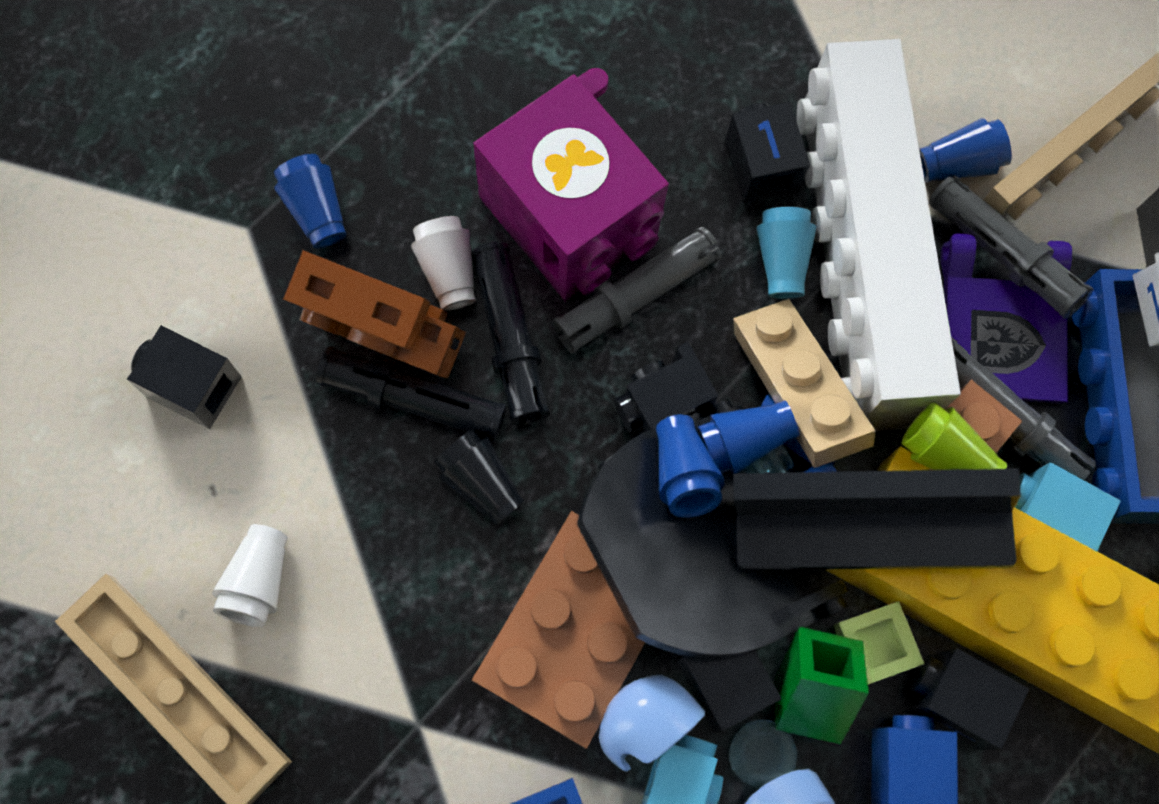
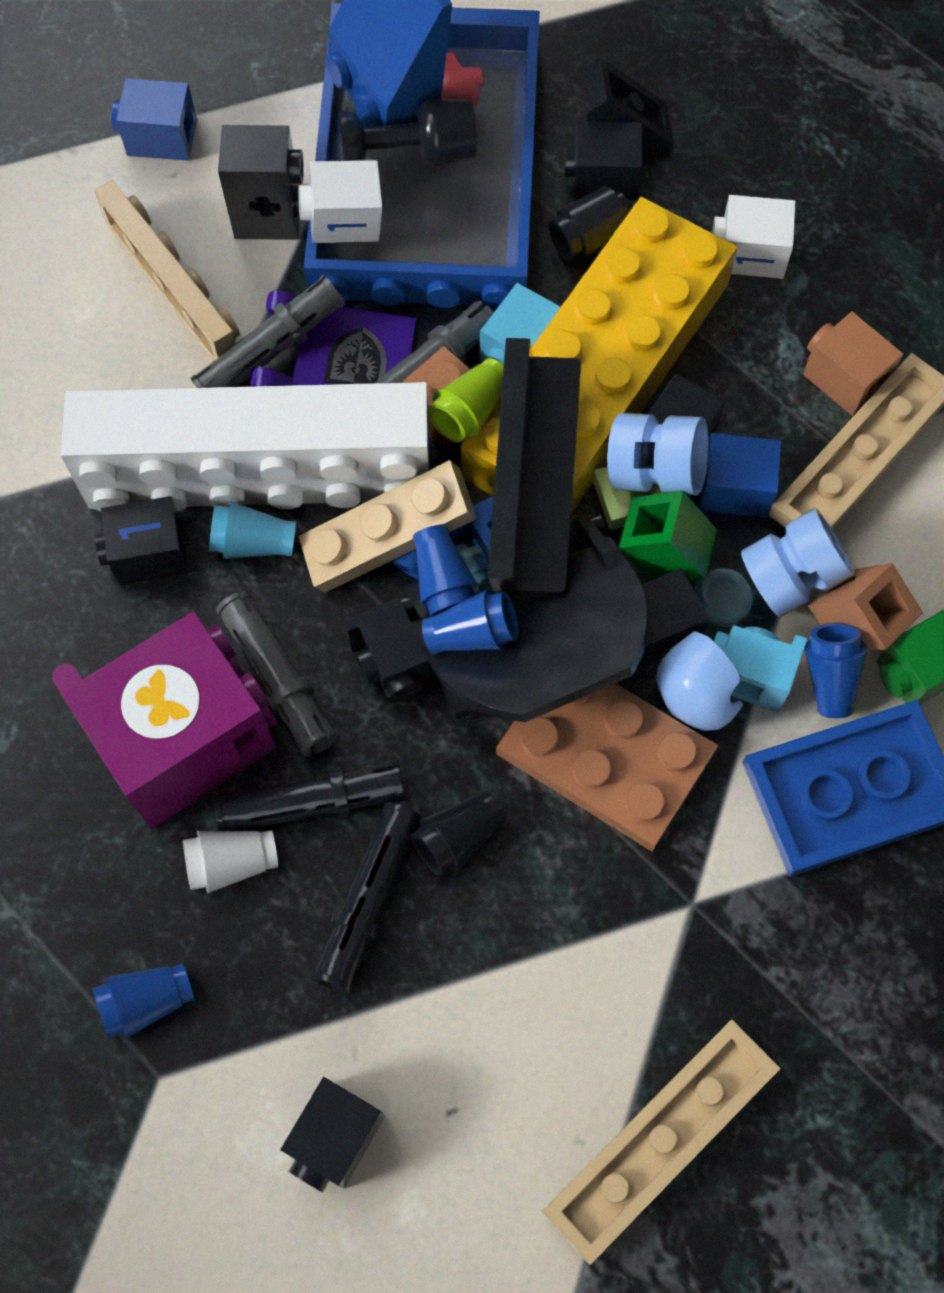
camera: 80 degrees left, 5 degrees down
white cone [212,524,287,627] -> none
dark orange piece [283,250,466,379] -> none
blue cone [919,118,1012,183] -> none
none -> light blue wheel [607,413,709,496]

